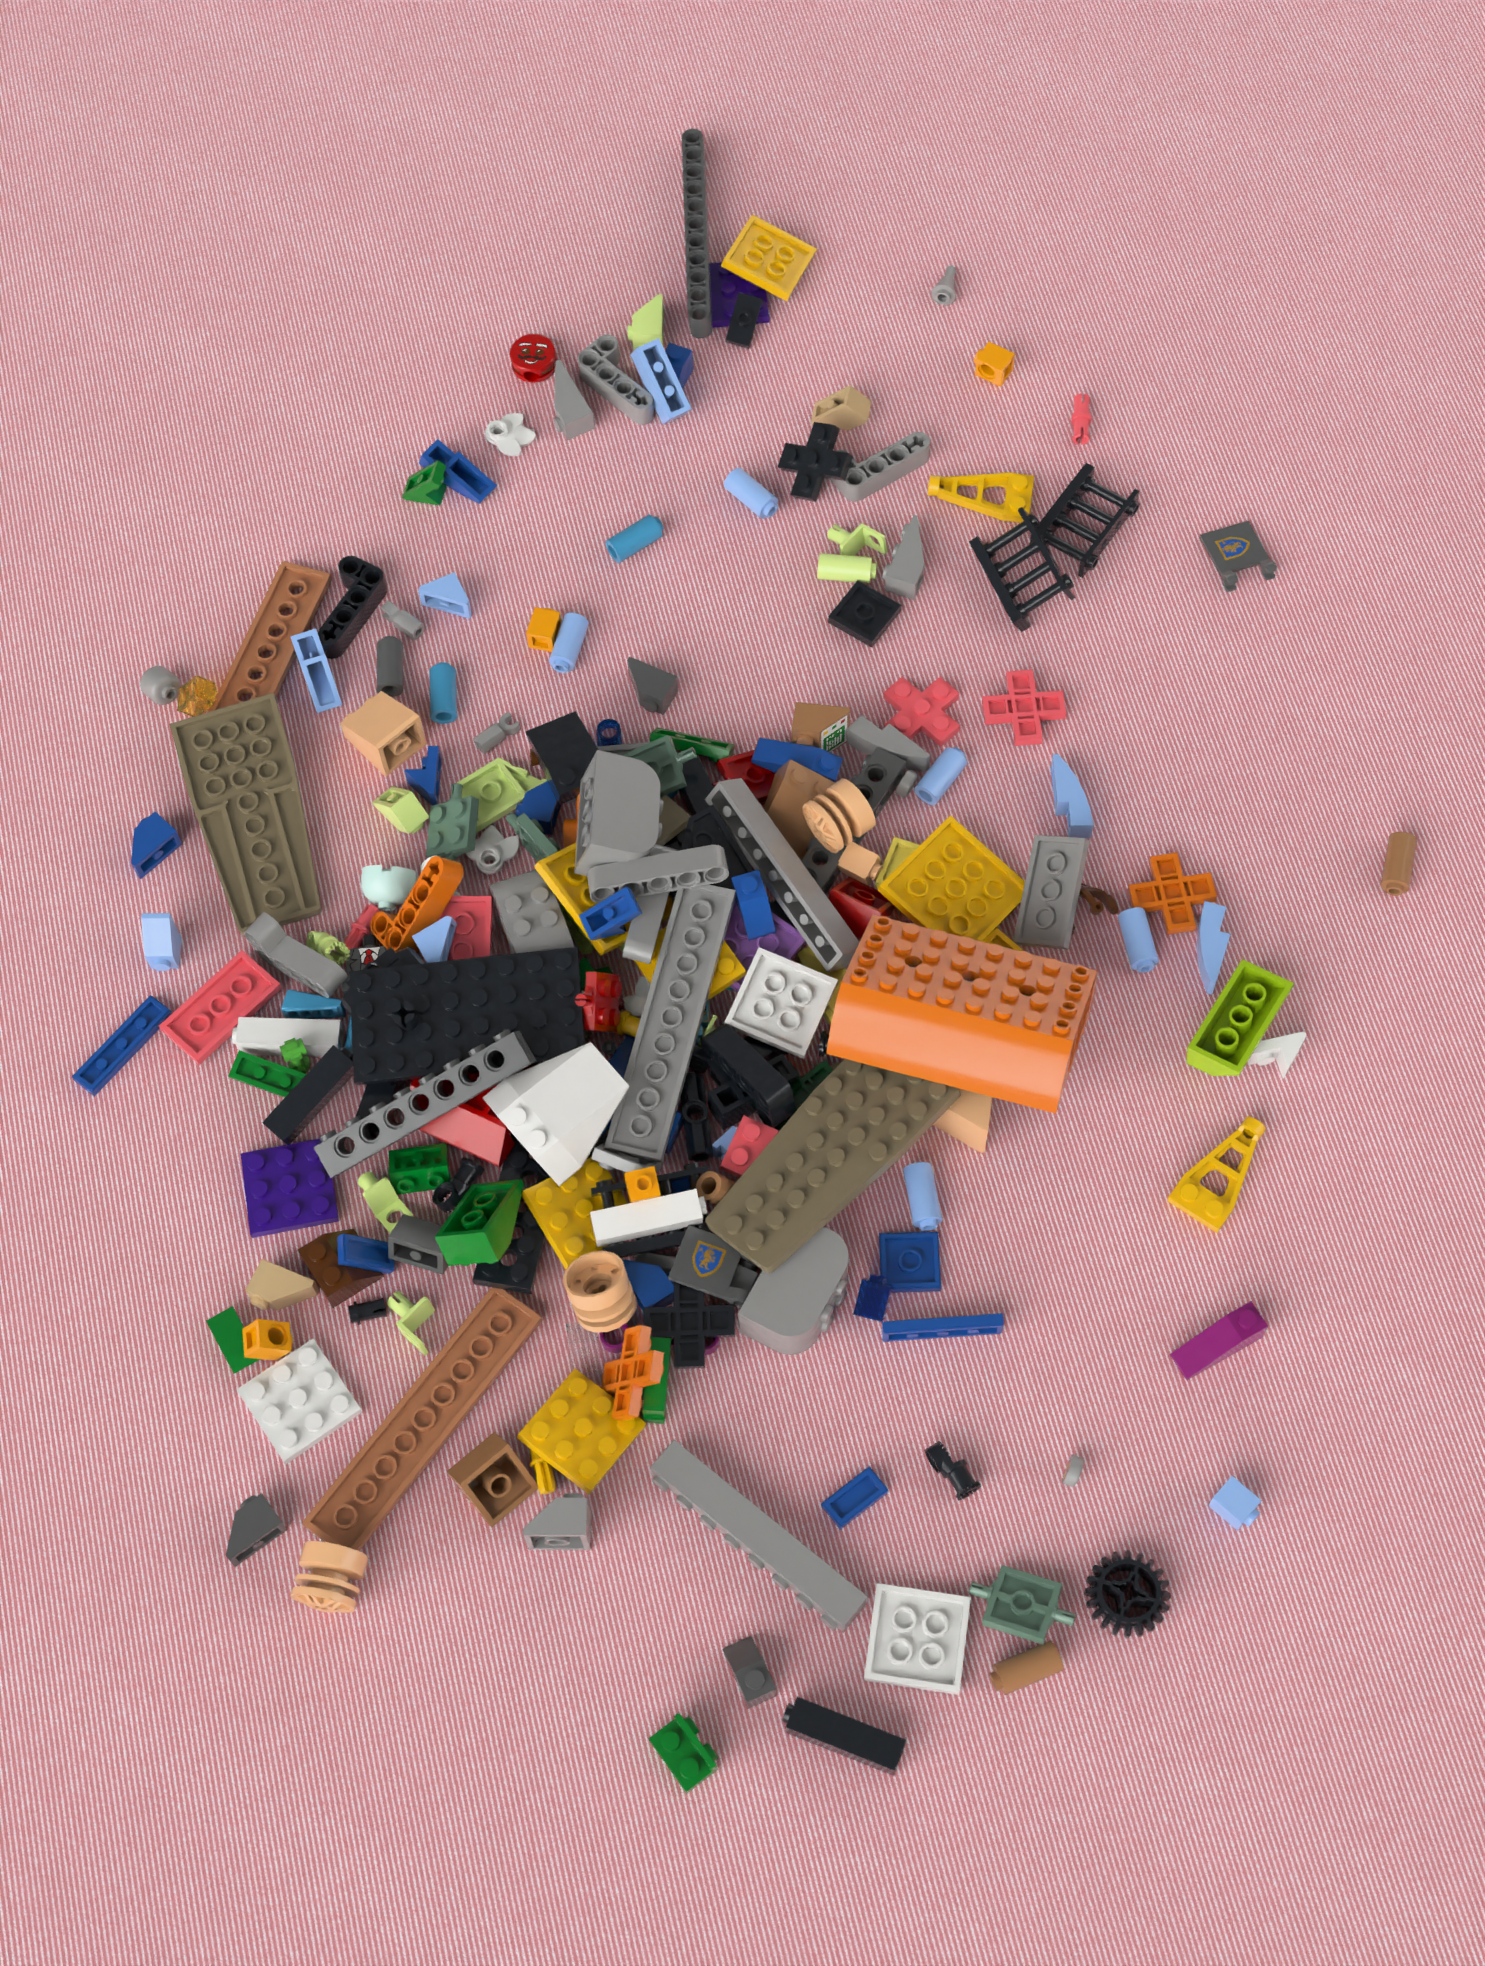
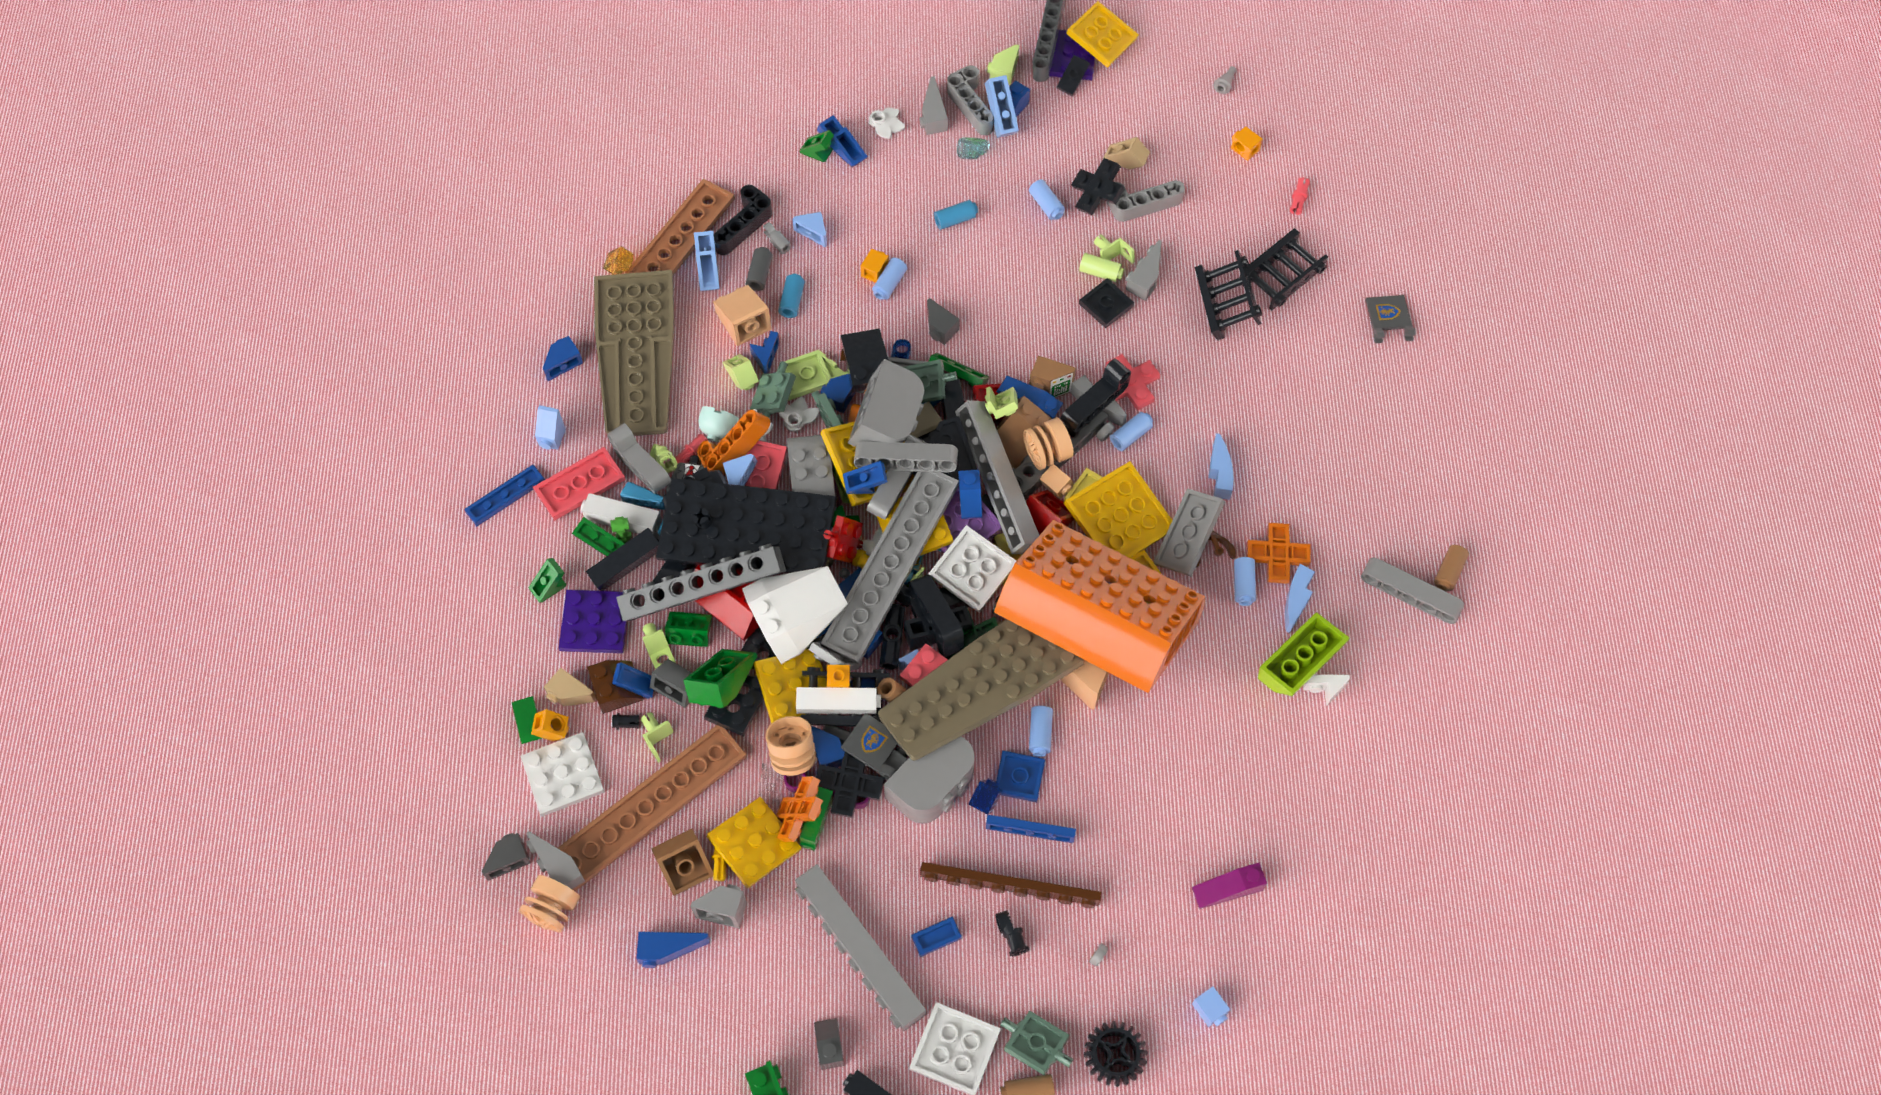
camera: 10 degrees right, 0 degrees up
light grey head [140,665,181,705] -> none
black connector [432,1157,484,1213] -> none
light grey bar [473,712,521,754] -> none
red head [510,334,557,383] -> none
yellow plate [927,472,1034,523] -> none
coral plate [982,670,1066,746] -> none
yellow plate [1167,1116,1266,1233] -> none
none -> light grey slope [526,831,585,889]
none -> green slope [528,558,566,603]
none -> blue slope [636,932,710,968]
none -> reddish brown plate [920,862,1102,908]
none -> clear light blue rock [957,137,989,159]
none -> yellowish green bracket [985,386,1018,419]
none -> black beam [1060,358,1131,433]
none -> light grey beam [1361,558,1464,624]

